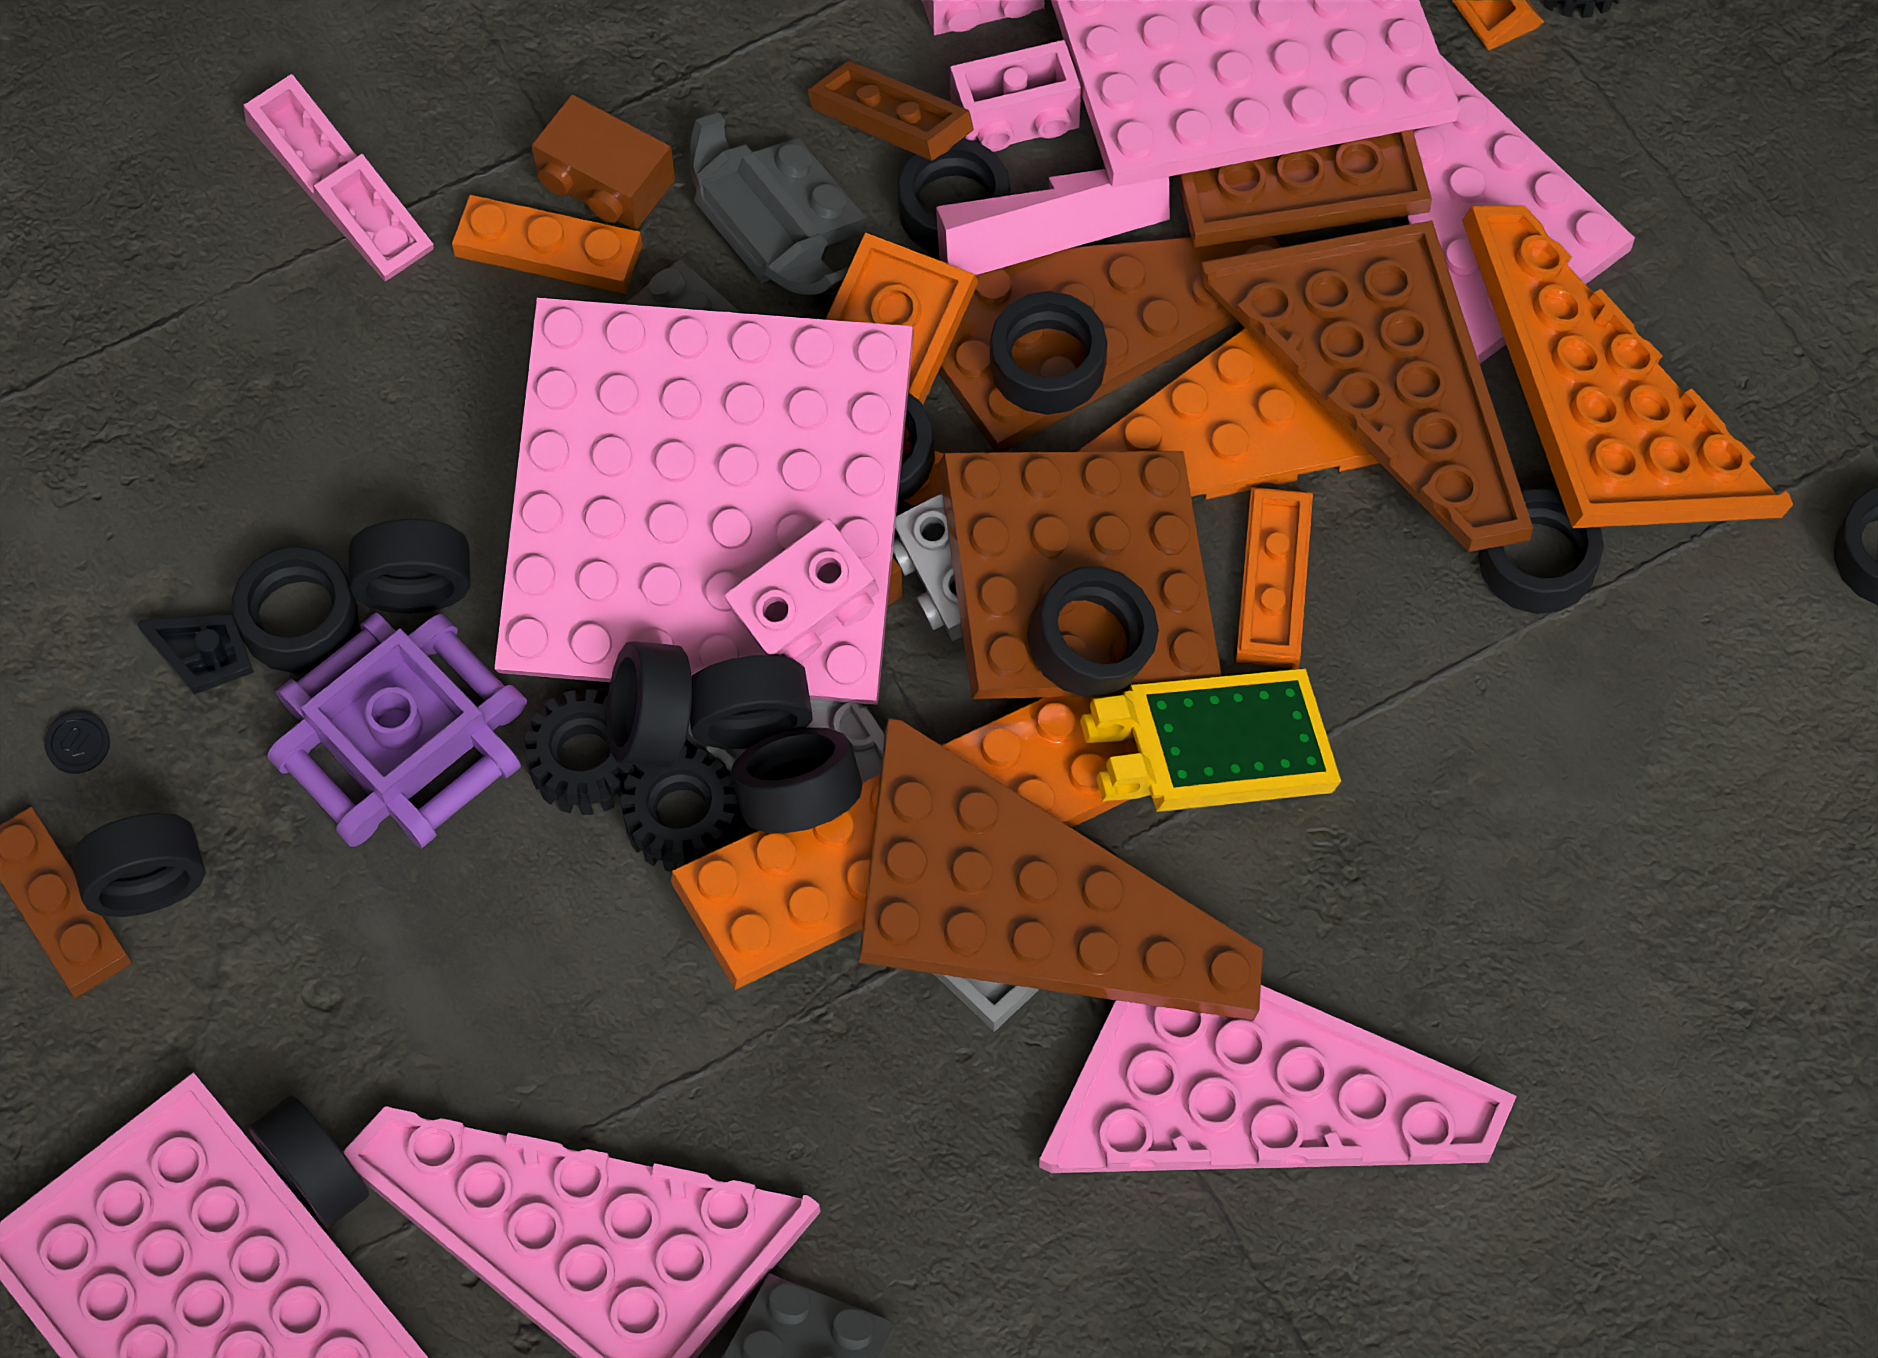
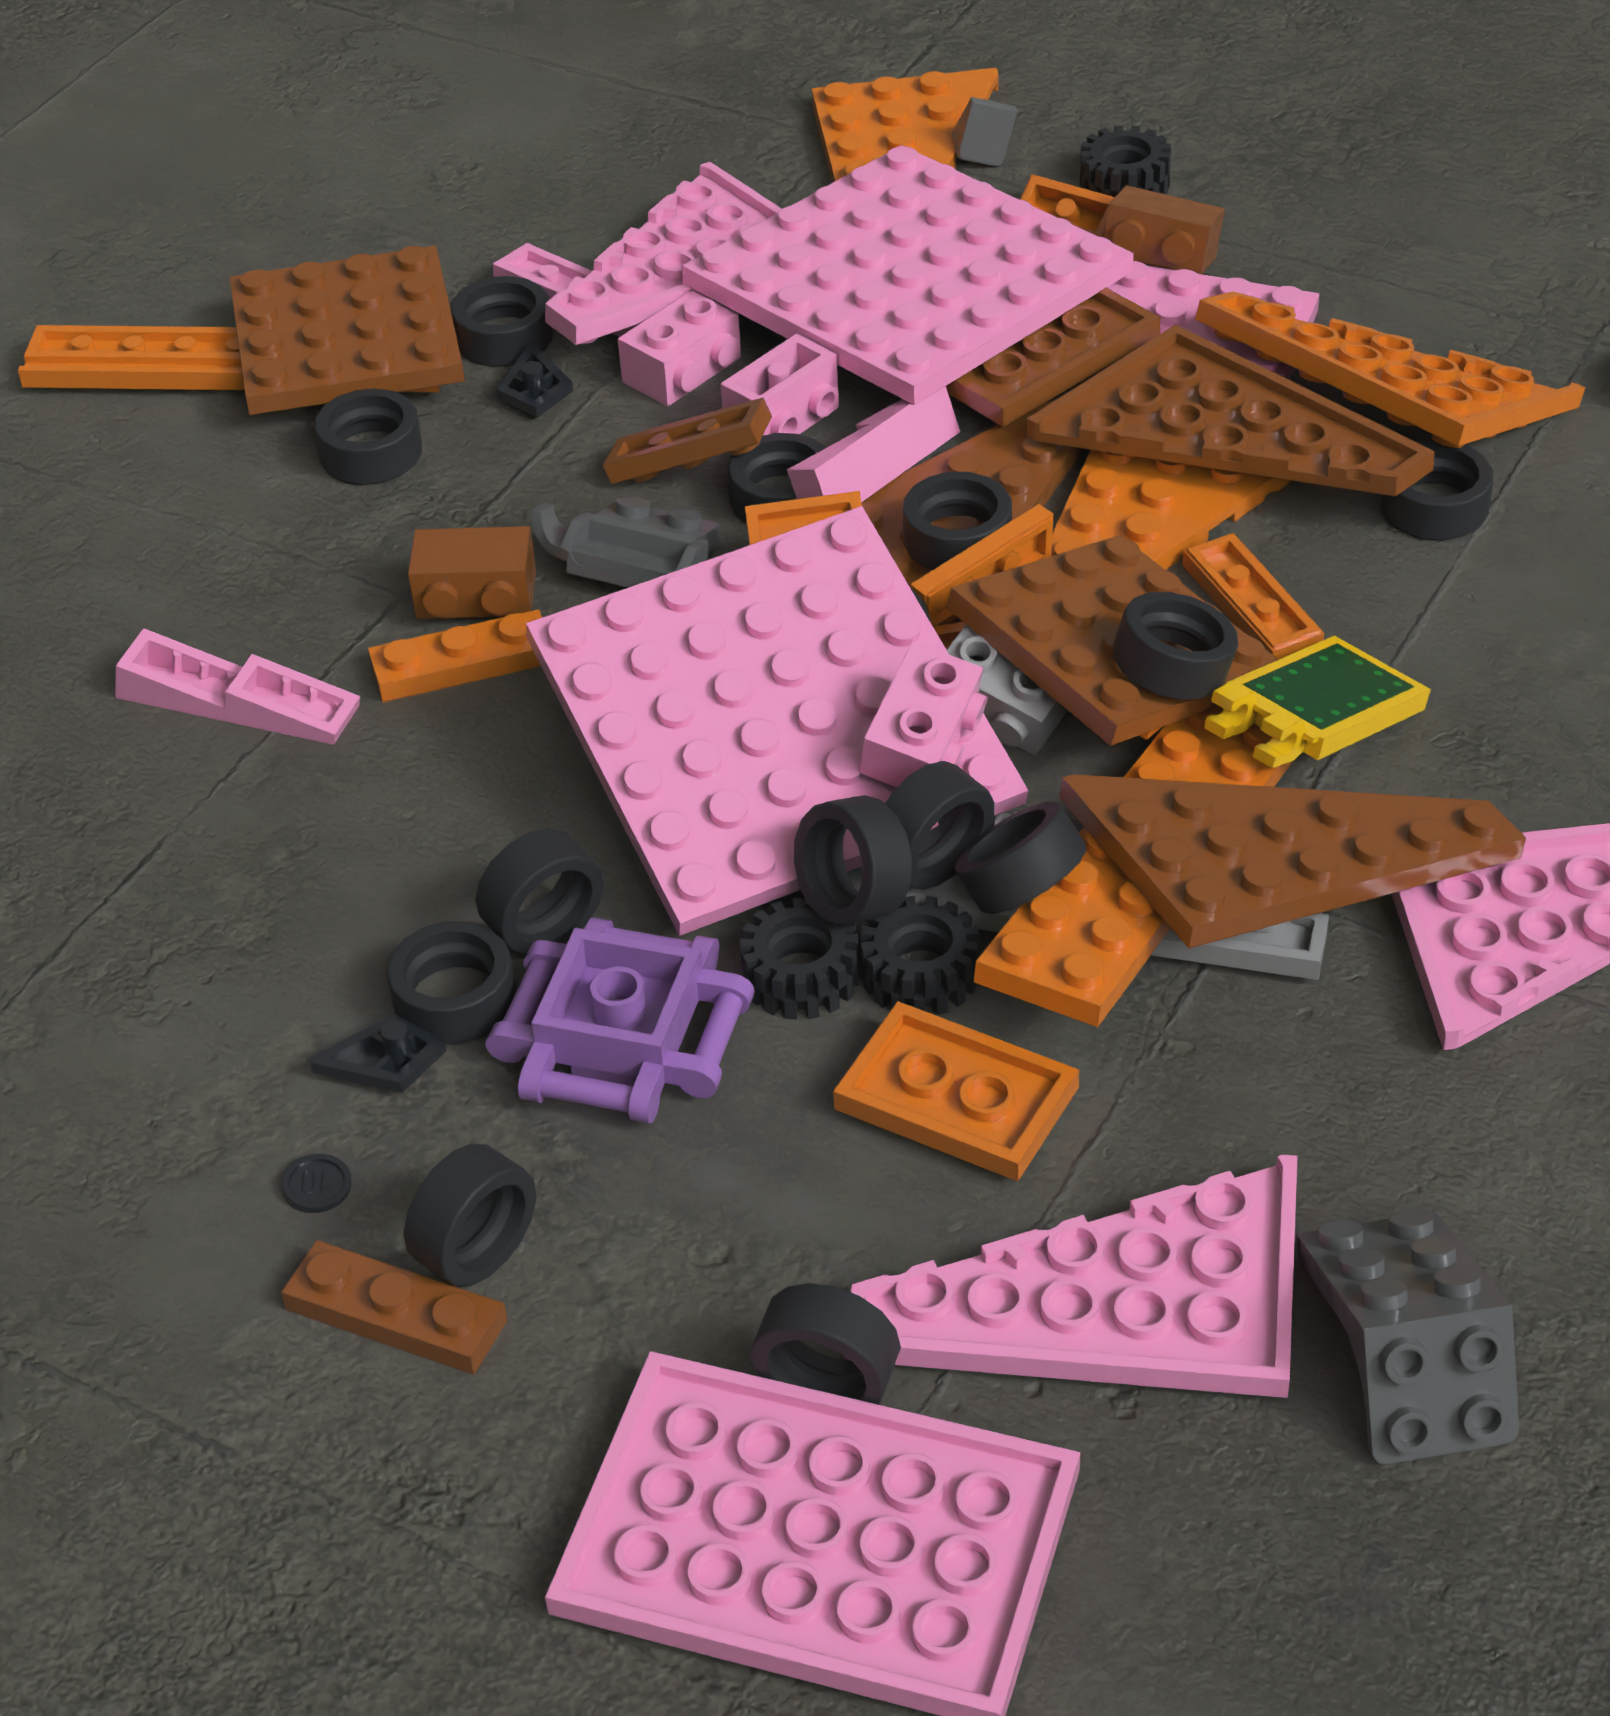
camera: 30 degrees left, 20 degrees down
none -> orange plate [833,1001,1079,1182]
none -> orange tile [910,504,1053,626]
none -> dark orange brick [1104,185,1225,274]

